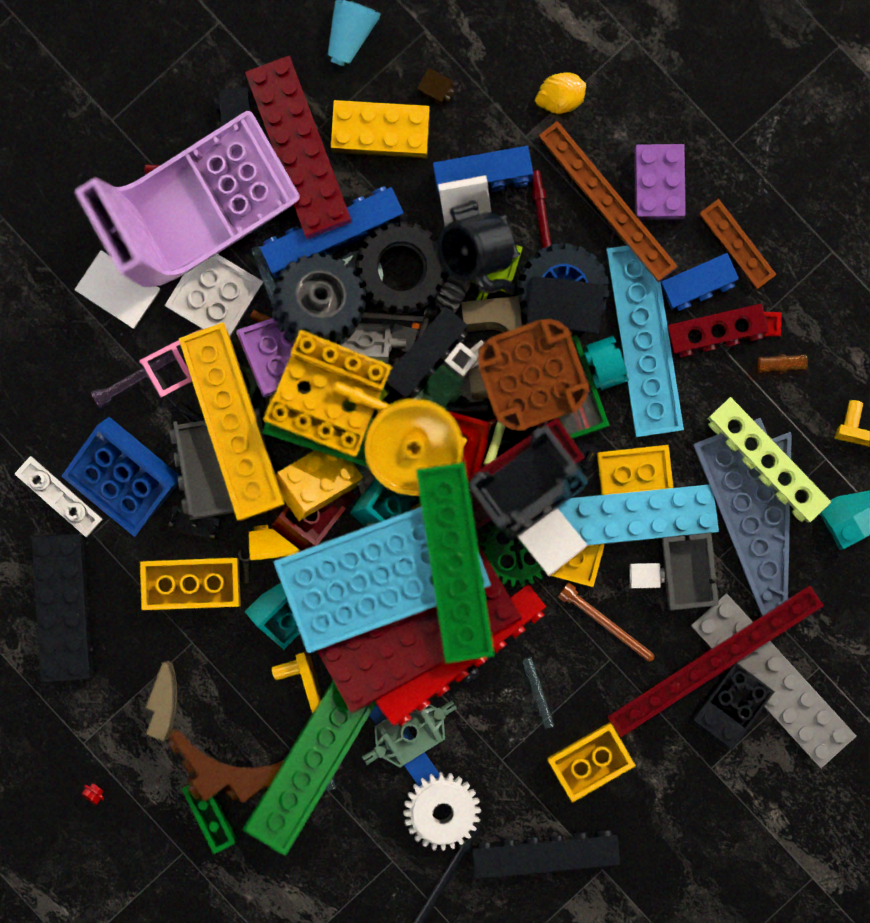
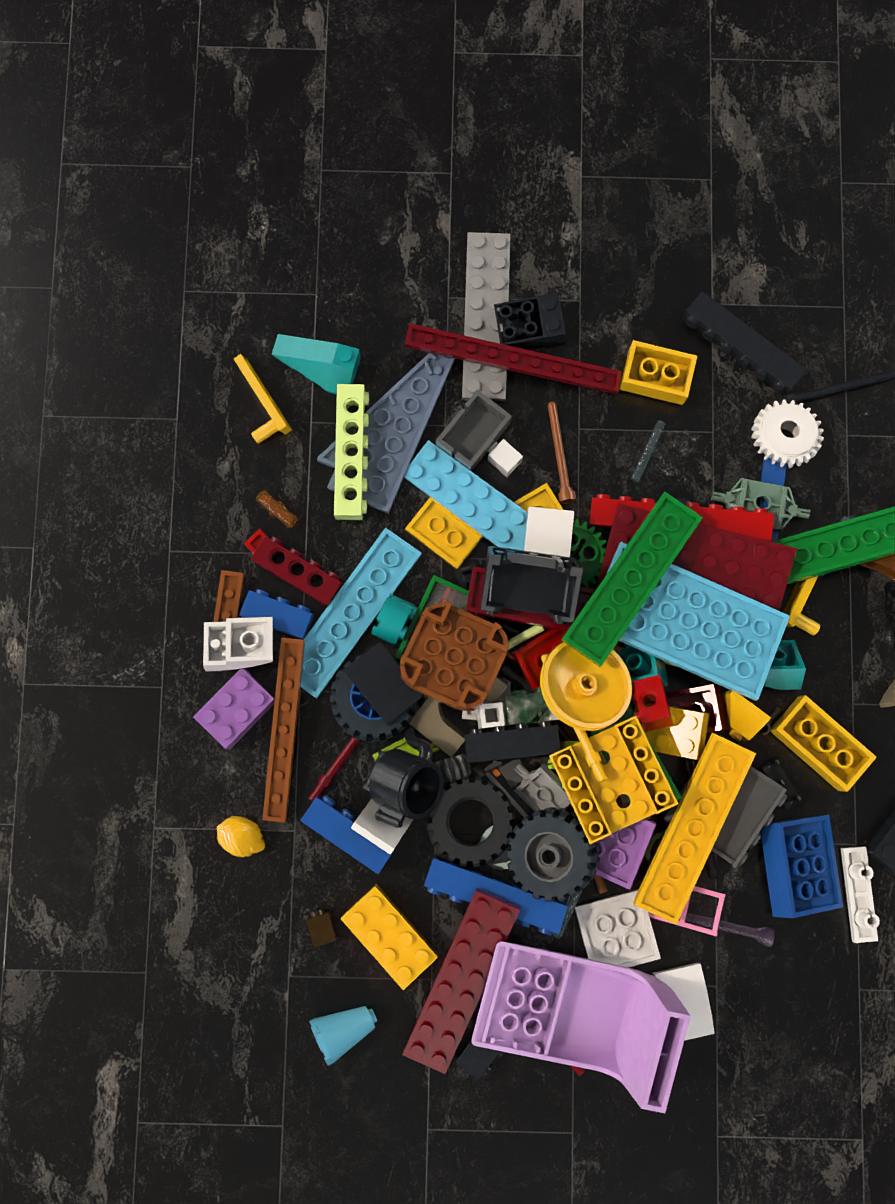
camera: 140 degrees left, 5 degrees down
none -> white slope [203,617,273,671]
none -> red brick [631,675,673,732]

